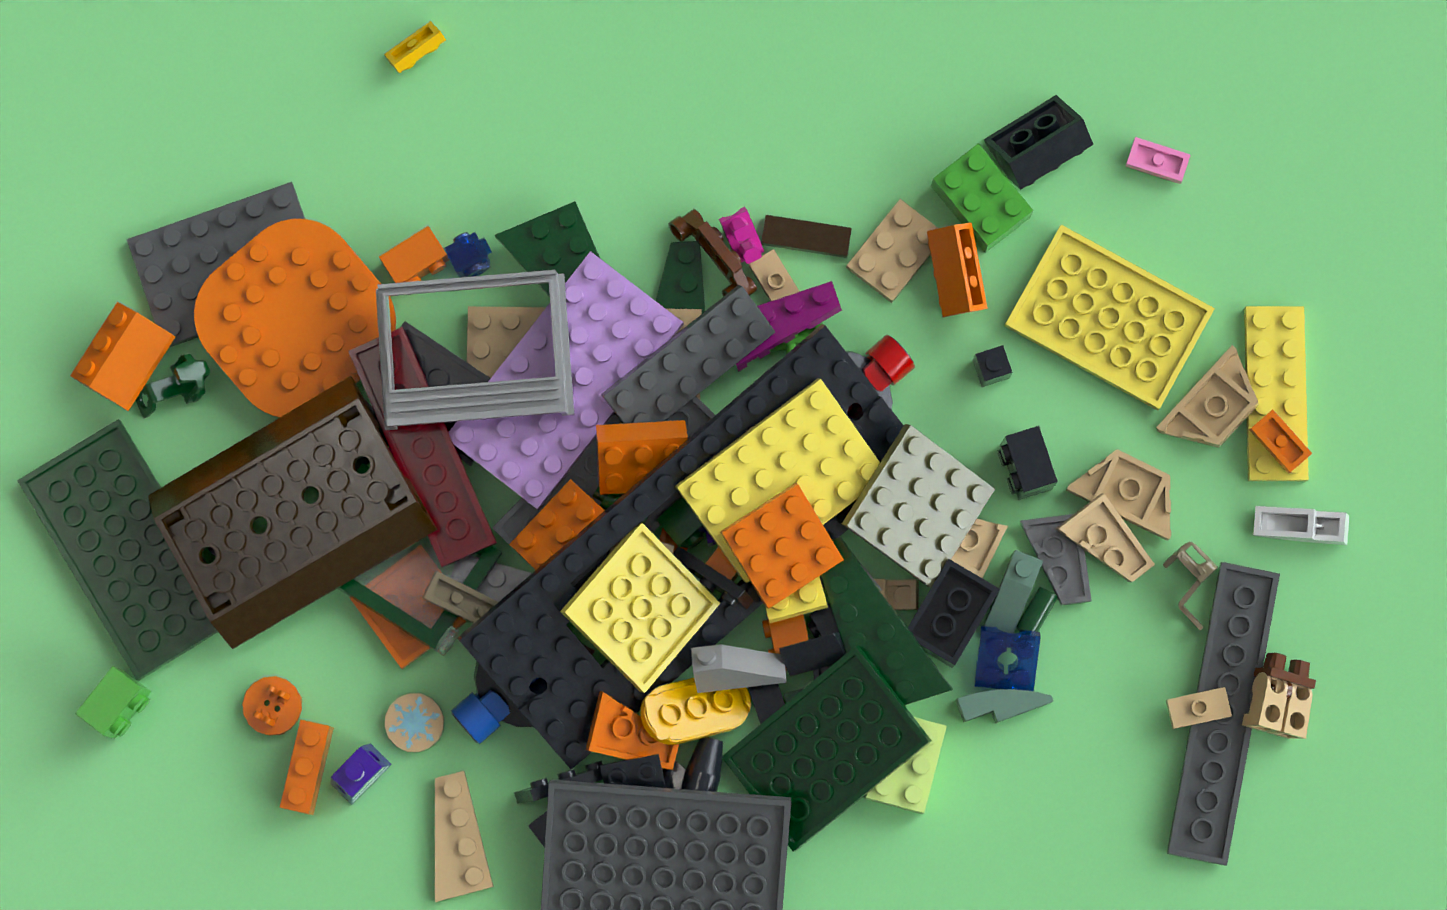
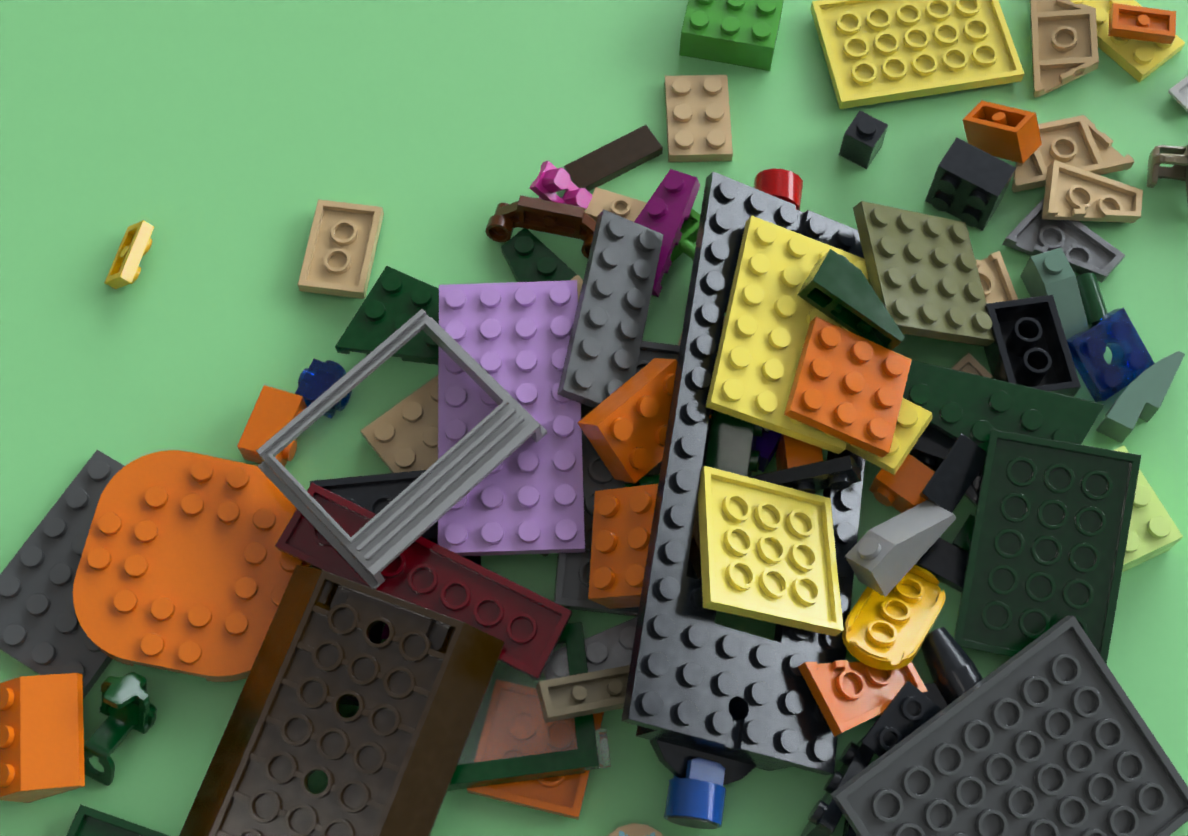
camera: 40 degrees left, 15 degrees down
orange brick [927,223,988,317] -> none
none -> tan plate [298,199,384,299]
none -> dark green slope [797,249,905,350]
none -> orange brick [963,101,1042,164]

